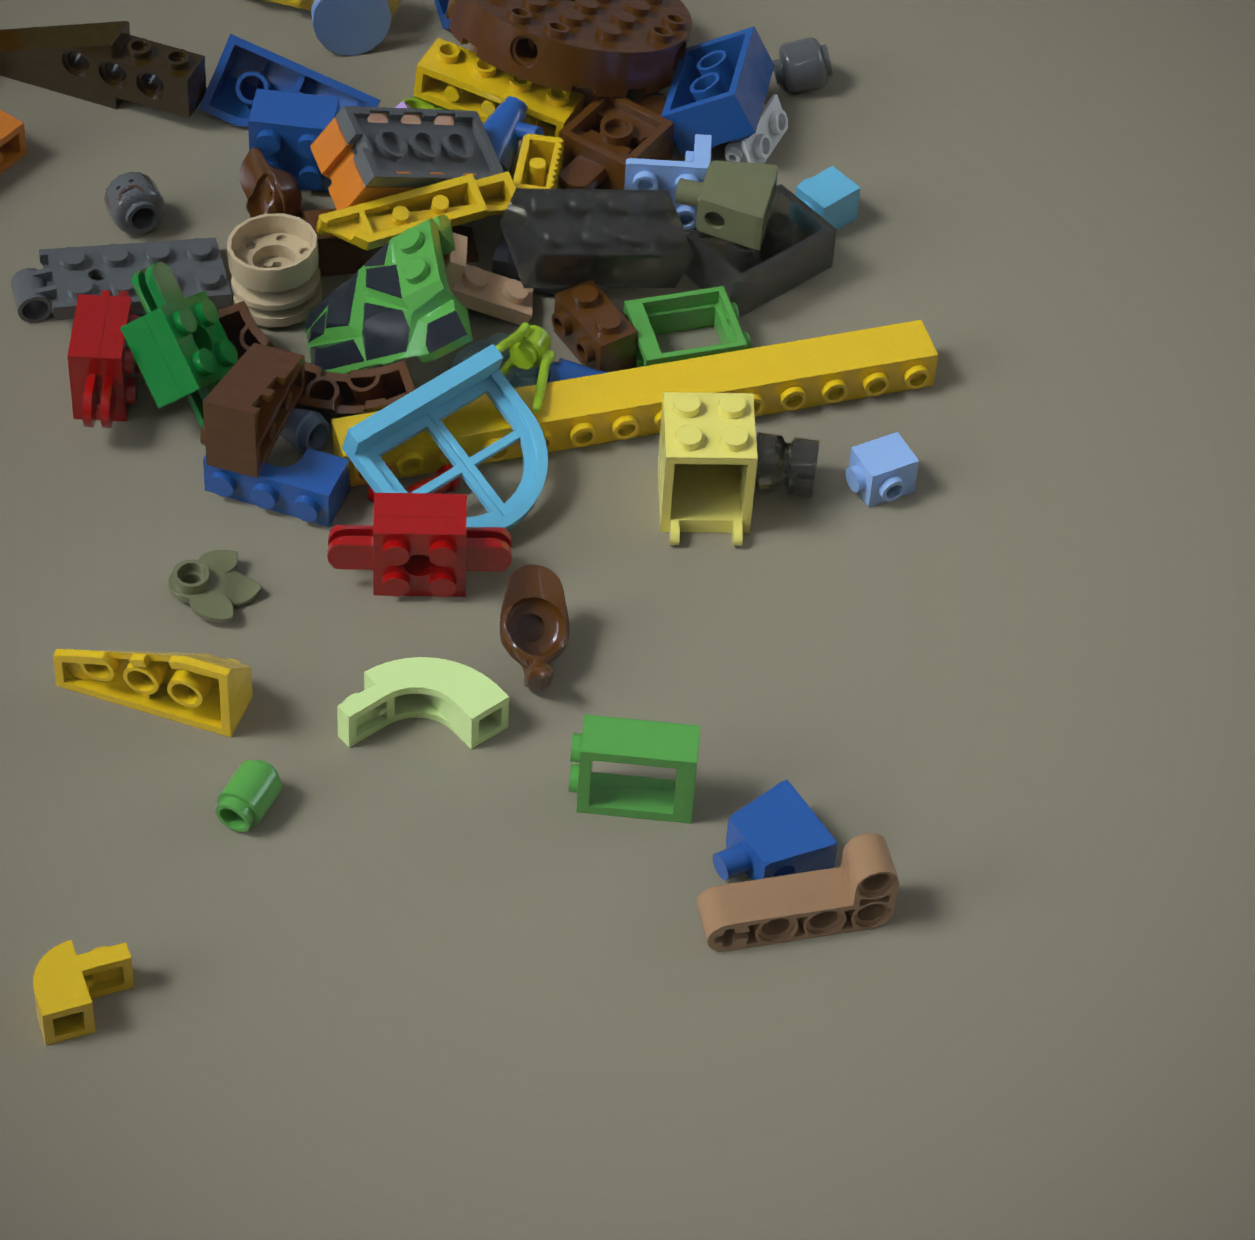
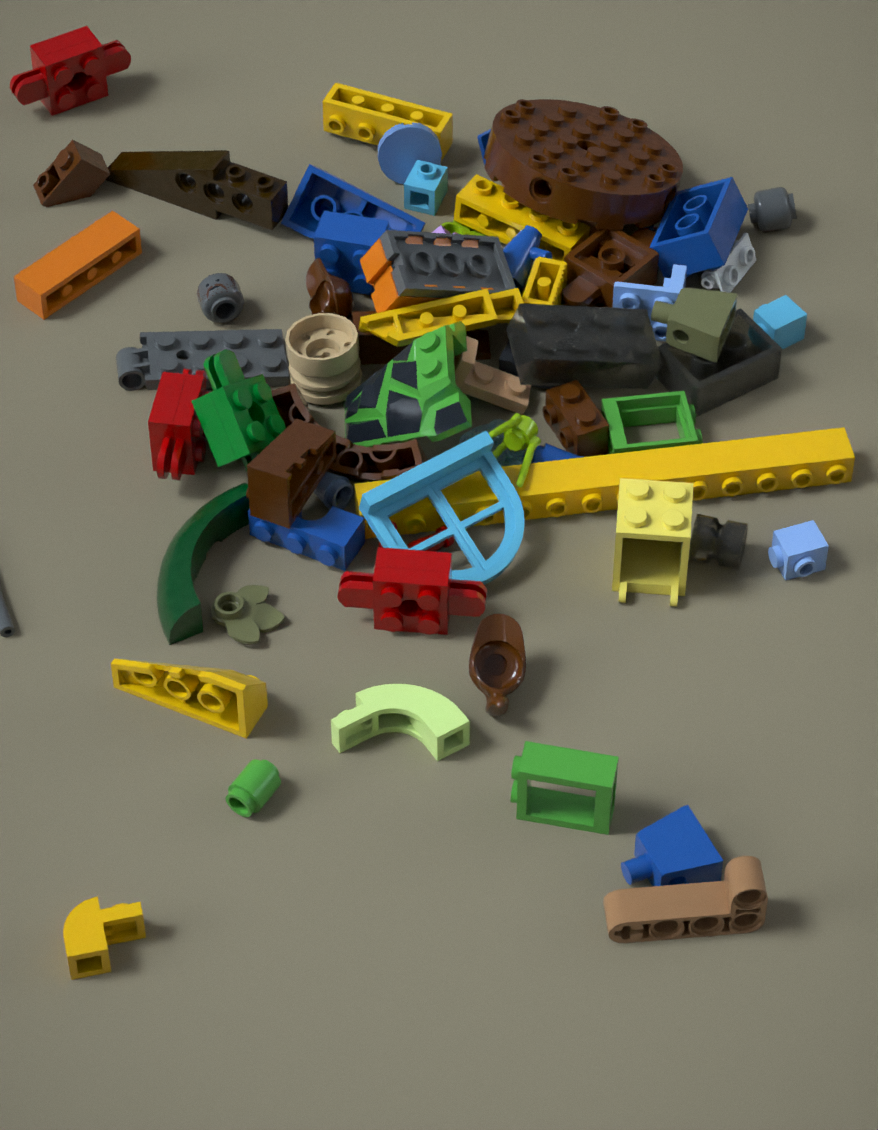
camera: 10 degrees right, 0 degrees up
none -> dark green brick [156,483,250,645]
none -> medium azure brick [404,160,448,216]

